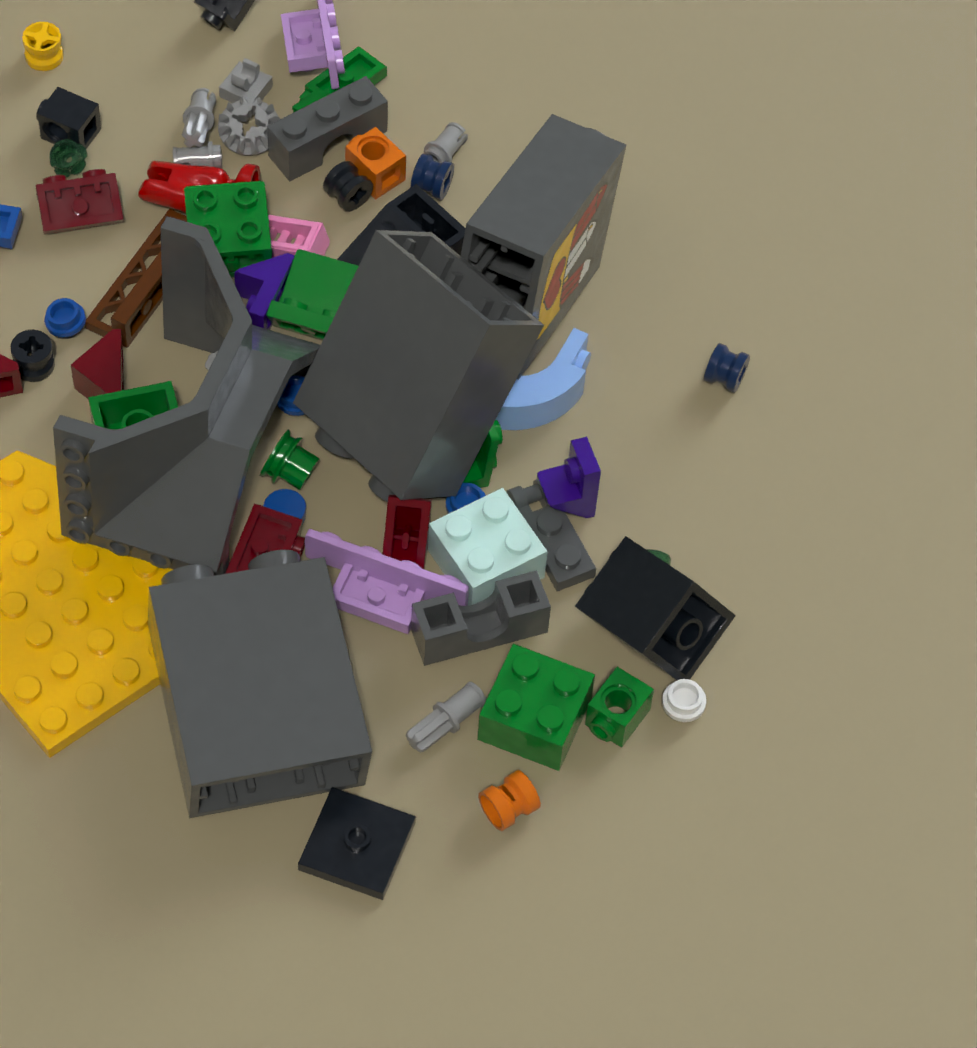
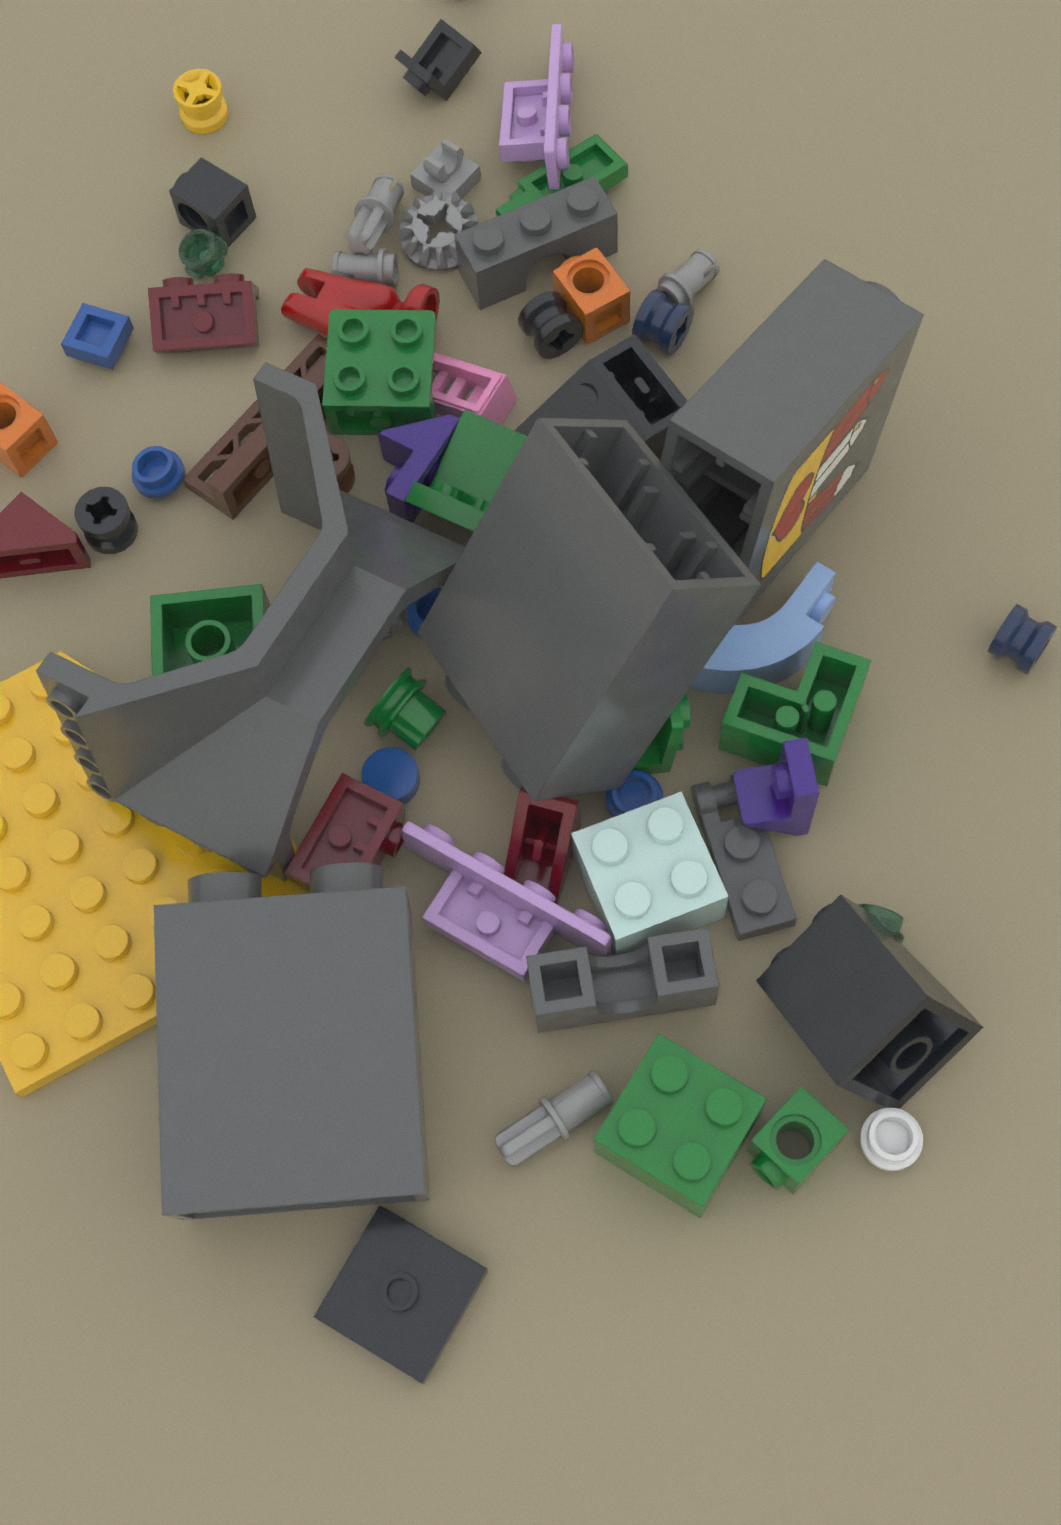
camera: 20 degrees right, 10 degrees up
dark red slope [71,329,124,400] -> none
orange wheel [478,770,541,831] -> none
none -> green brick [718,642,871,787]

